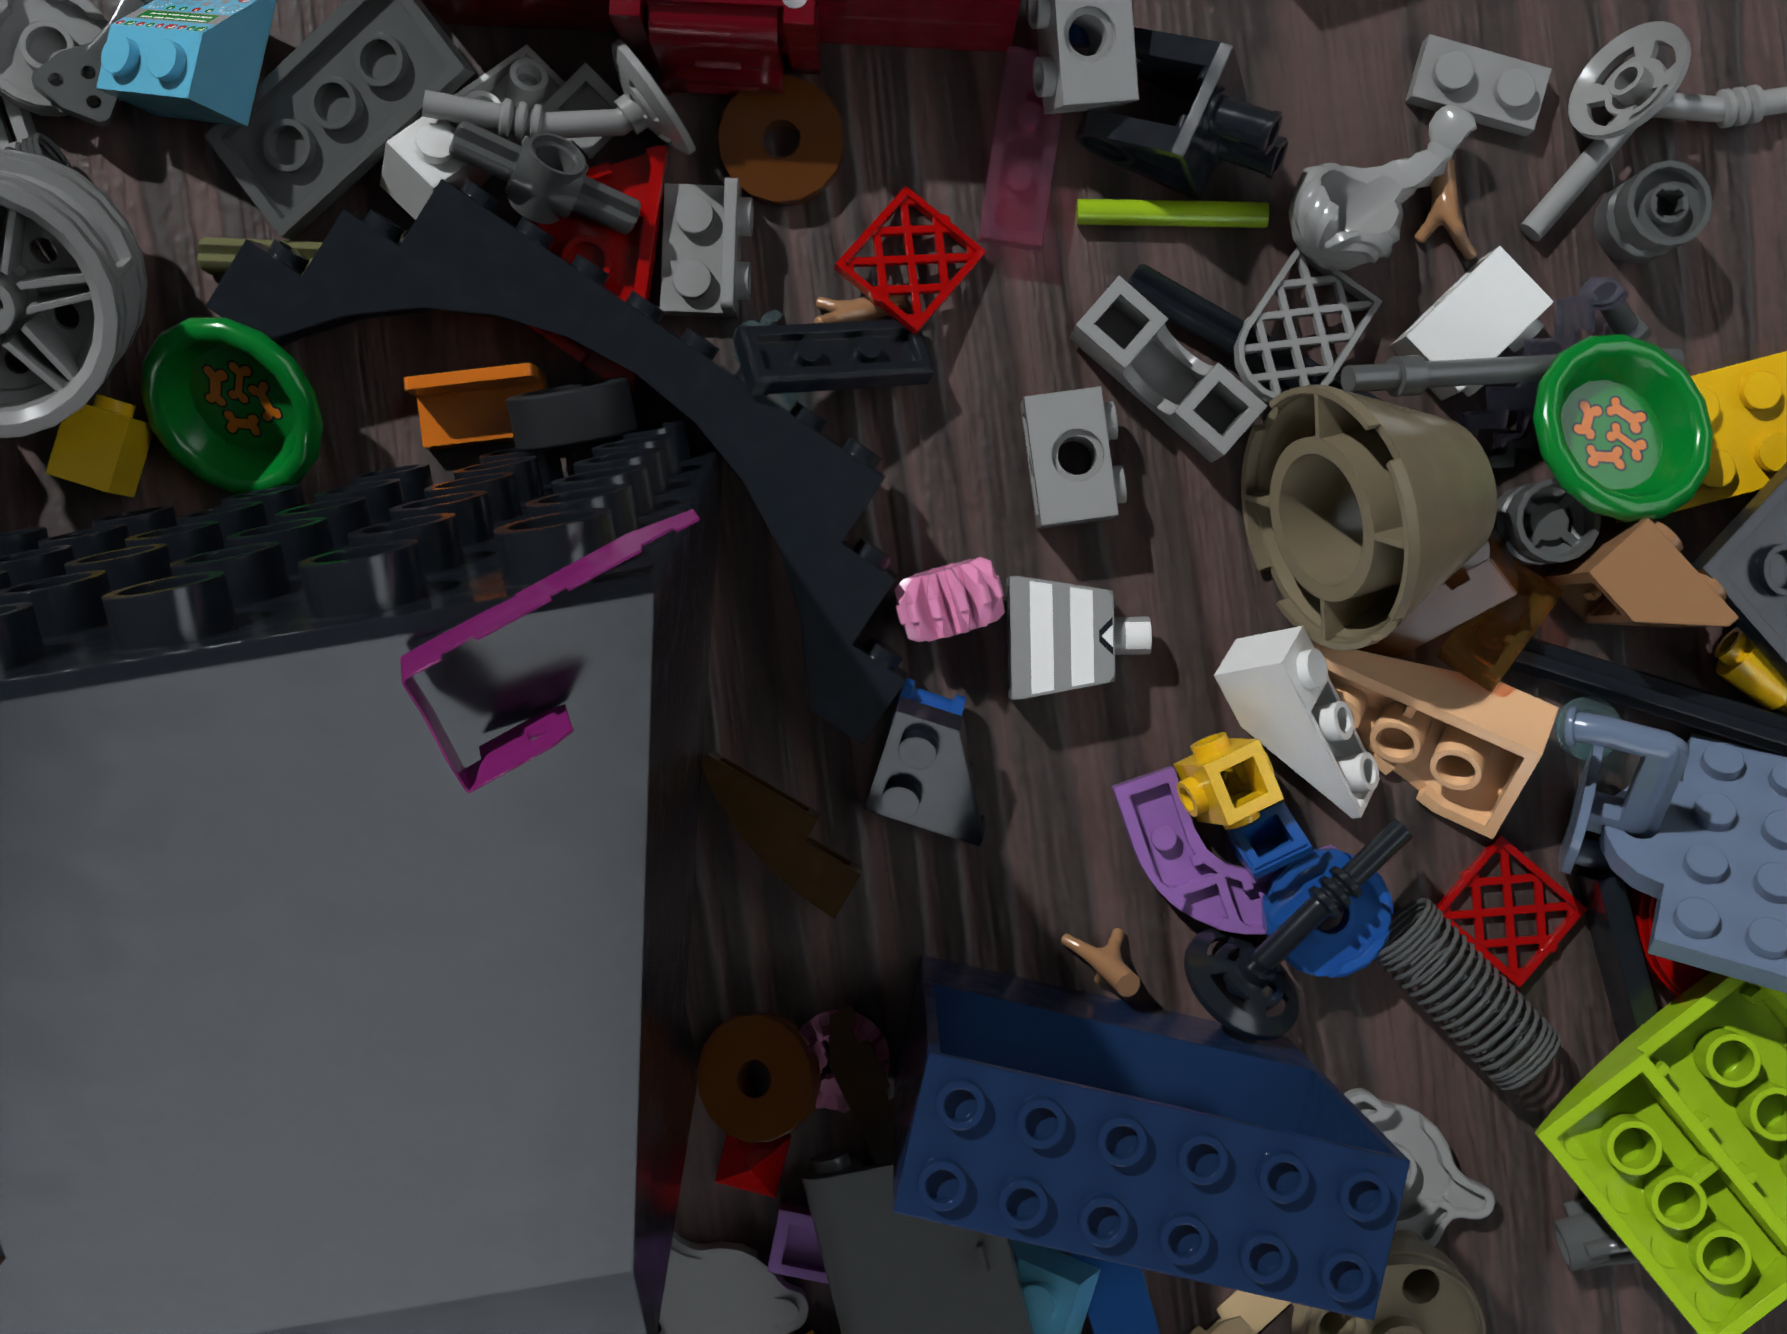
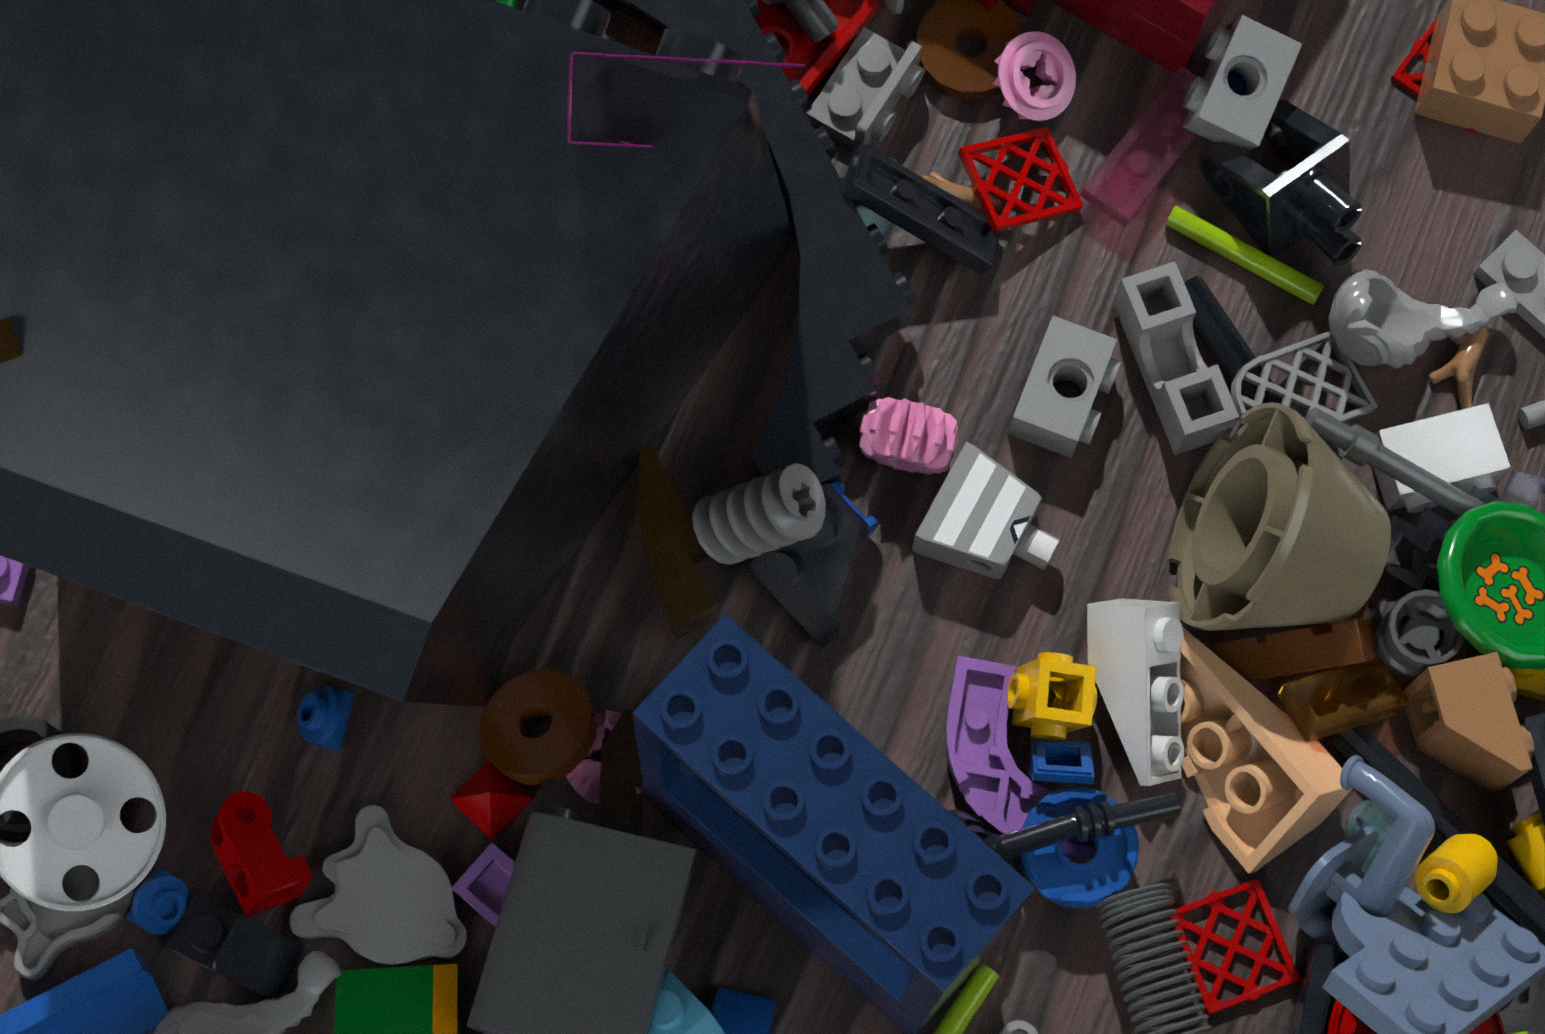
camera: 25 degrees right, 15 degrees down
none -> light grey piece [692,463,826,565]
none -> bright pink gear [993,31,1076,122]
none -> yellow brick [1415,834,1498,914]

